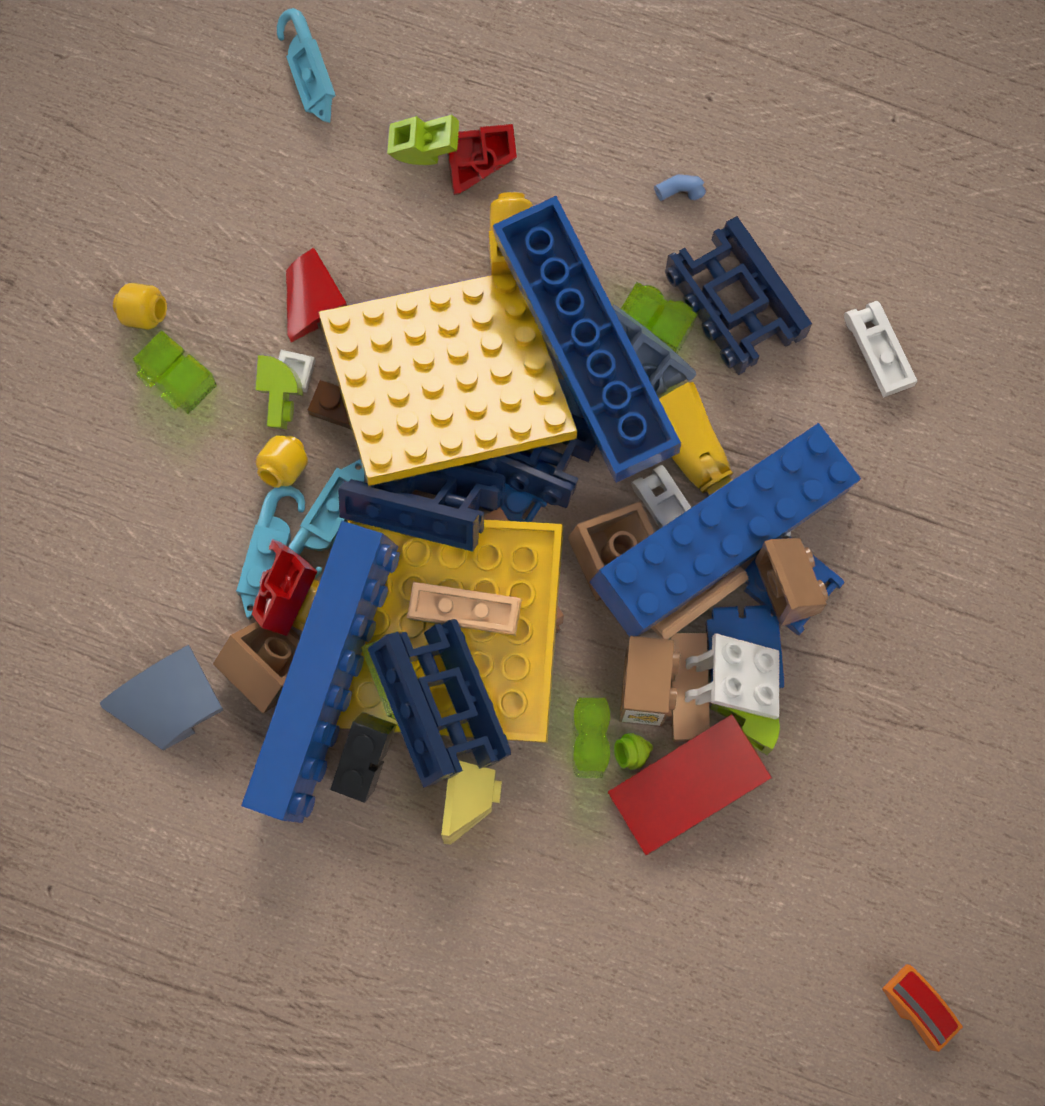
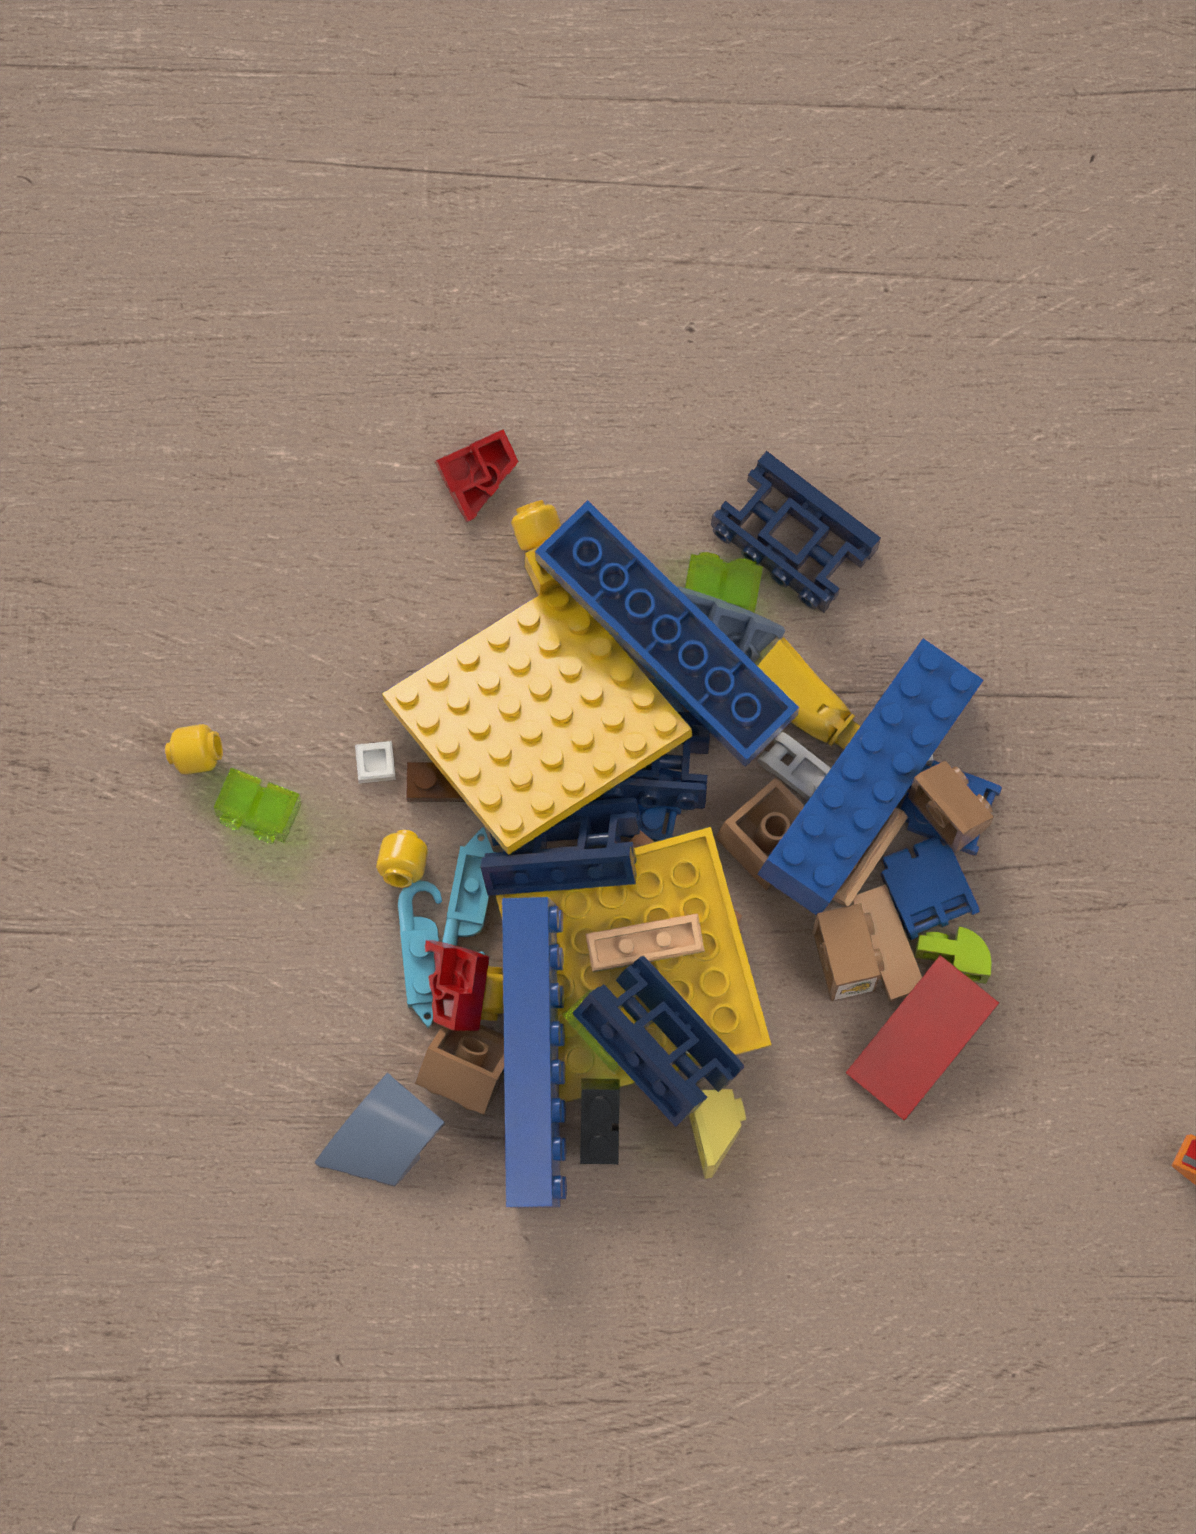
camera: 20 degrees left, 0 degrees up
lime brick [255,355,303,429] -> none
medium azure plate [277,8,336,123] -> none
red slope [286,248,347,343] -> none
lime brick [387,114,459,165] -> none
clear neon green brick [572,697,610,778] -> none
lime plate [614,733,653,770] -> none
medium blue arm [654,174,706,201] -> none
white plate [685,634,779,719] -> none
white plate [844,301,917,398] -> none

